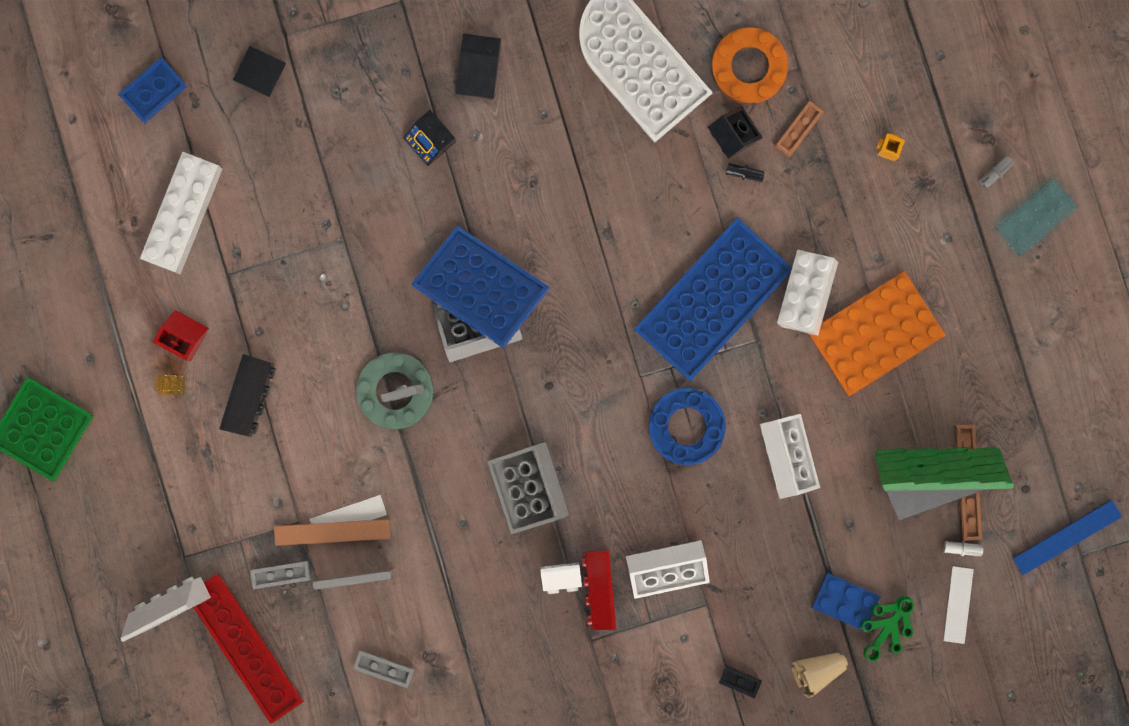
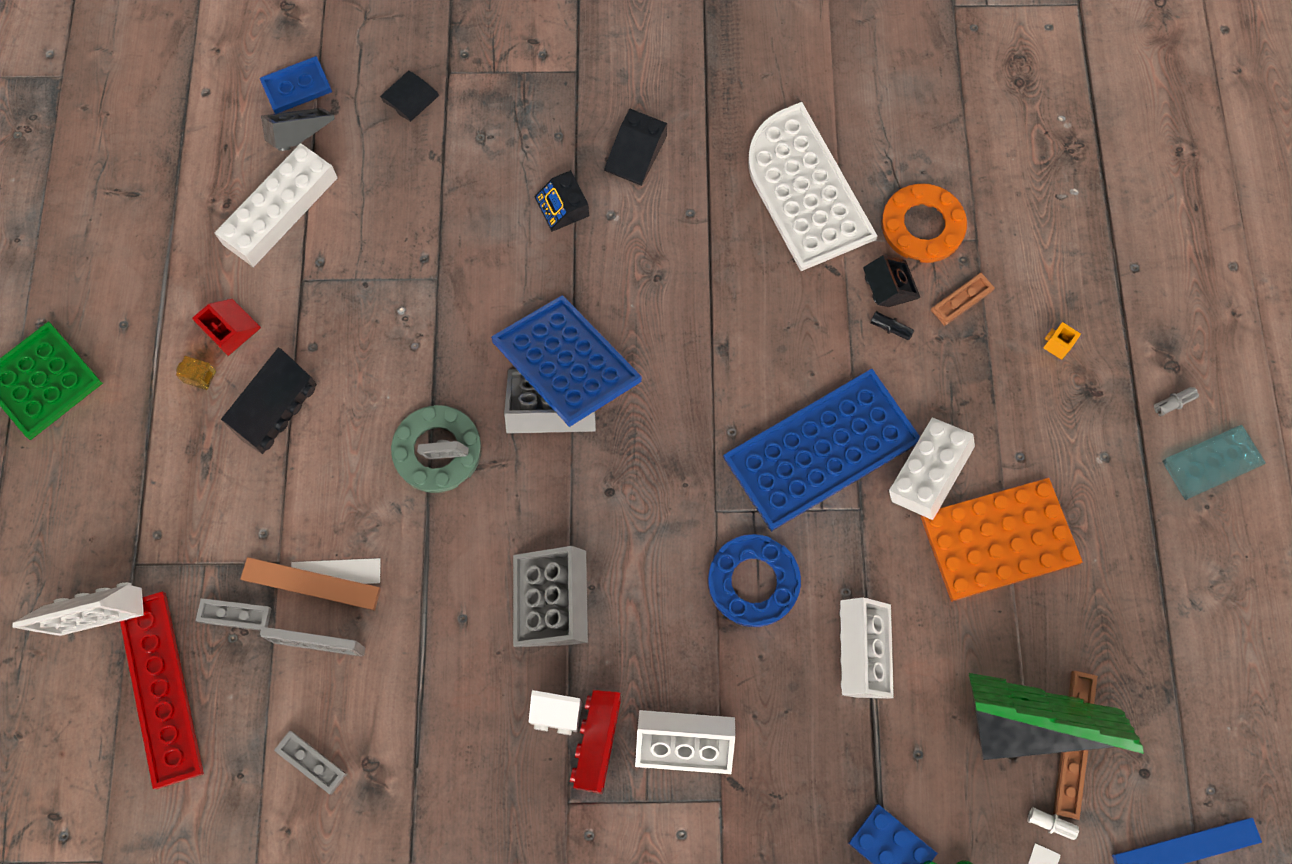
camera: 15 degrees right, 15 degrees down
none -> dark grey slope [261,108,335,151]

